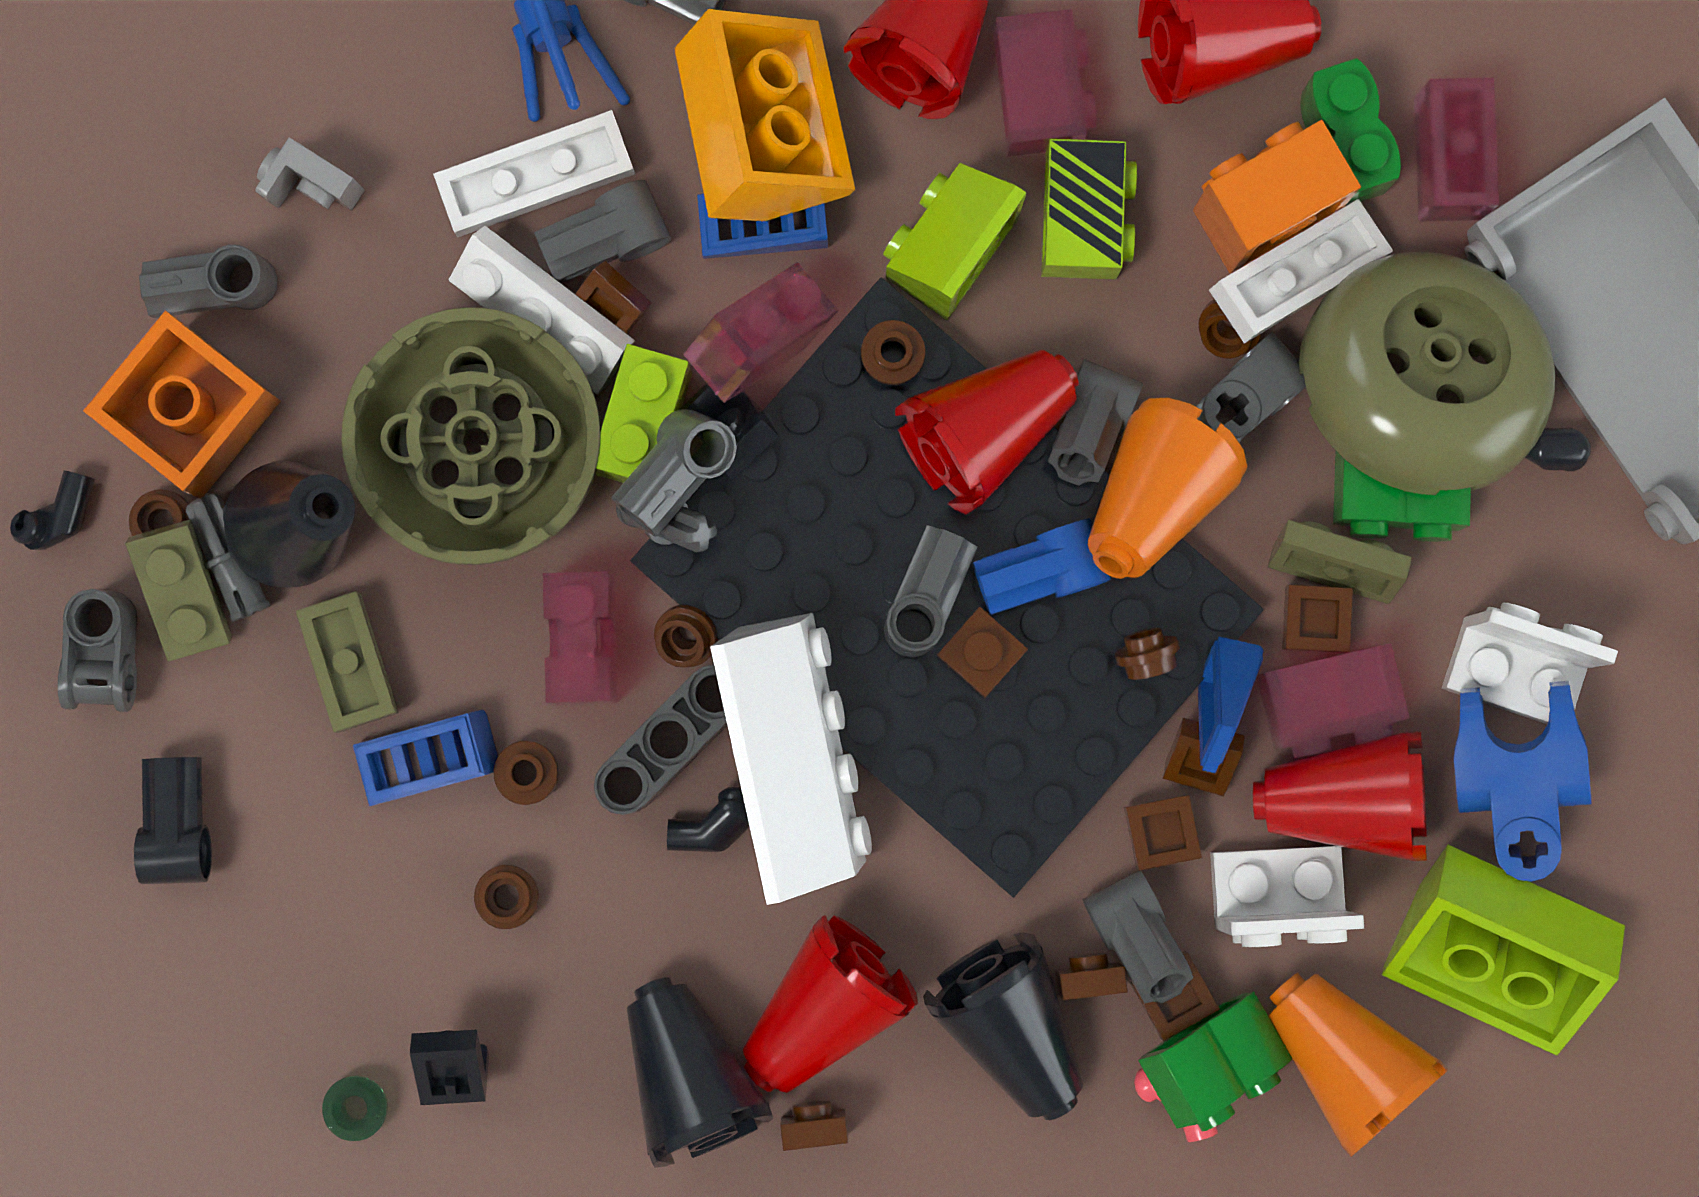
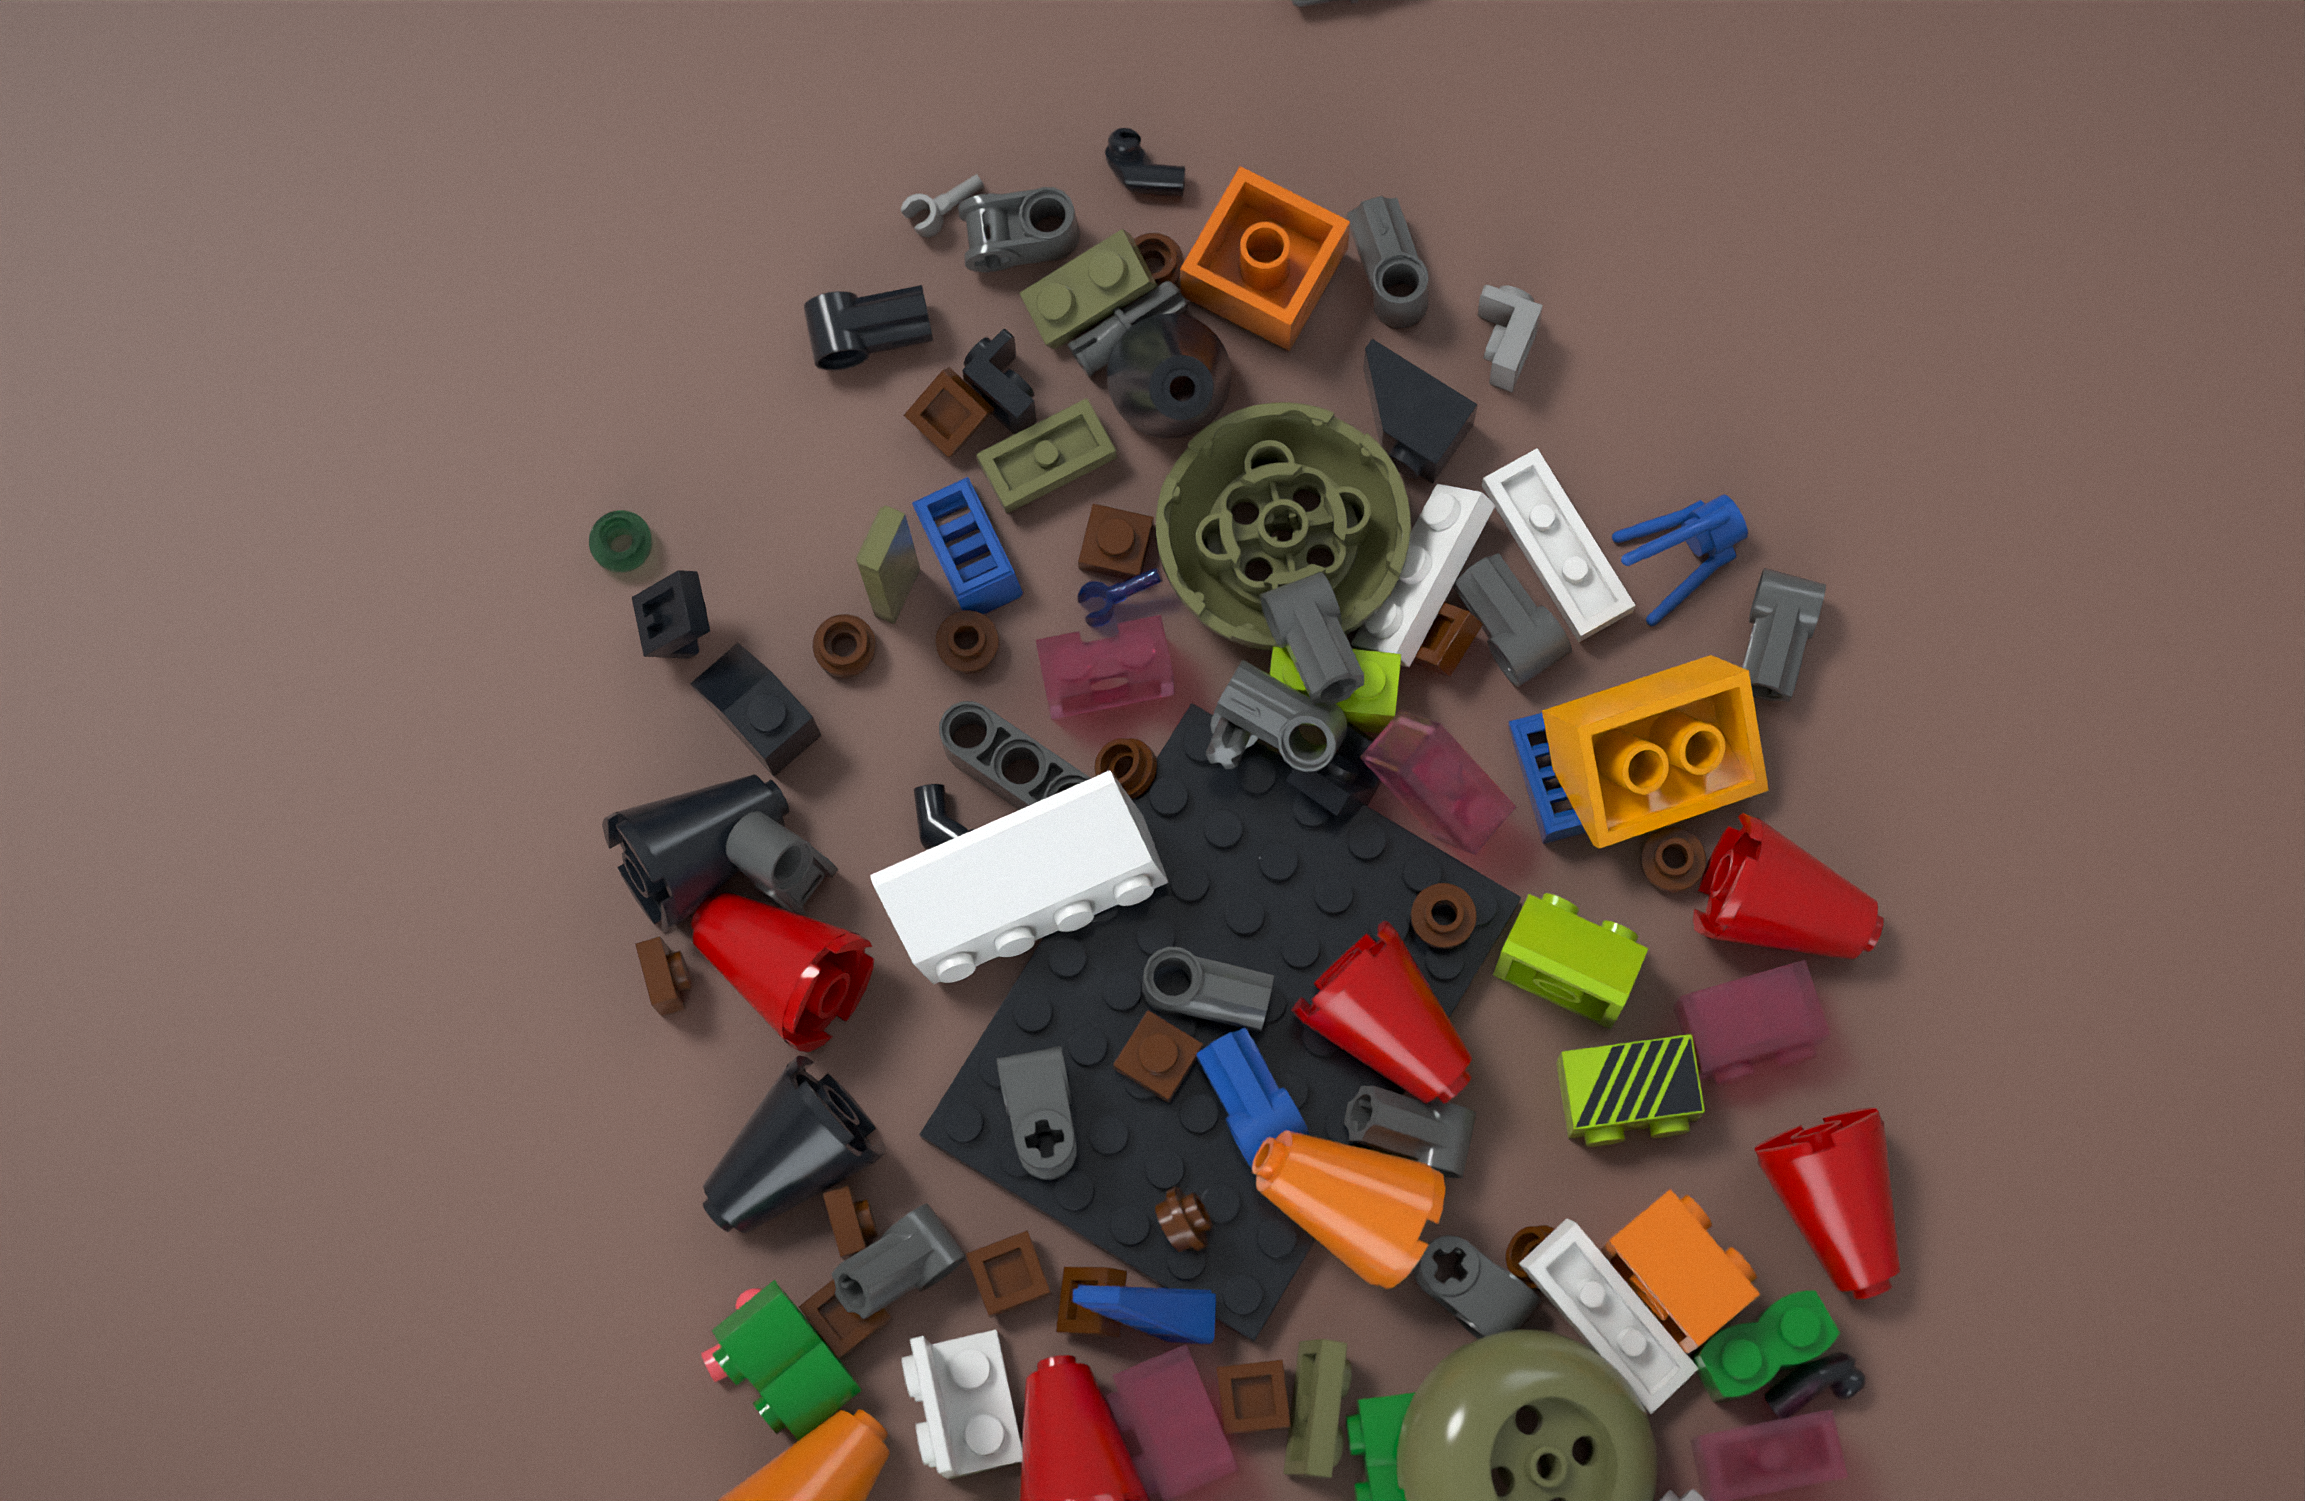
camera: 85 degrees right, 10 degrees down
none -> black slope [690,643,821,777]
none -> dark grey piece [726,811,838,916]
none -> olive tile [856,505,920,624]
none -> light grey hand [901,175,984,237]
none -> reddish brown plate [904,367,995,458]
none -> black bracket [962,328,1036,435]
none -> dark grey piece [997,1046,1077,1180]
none -> clear blue hand [1077,567,1163,627]
none -> reddish brown plate [1078,503,1154,583]
none -> dark grey piece [1260,572,1364,706]
none -> black slope [1363,339,1478,483]
none -> reddish brown plate [1640,827,1706,892]
none -> black arm [1764,1352,1866,1421]

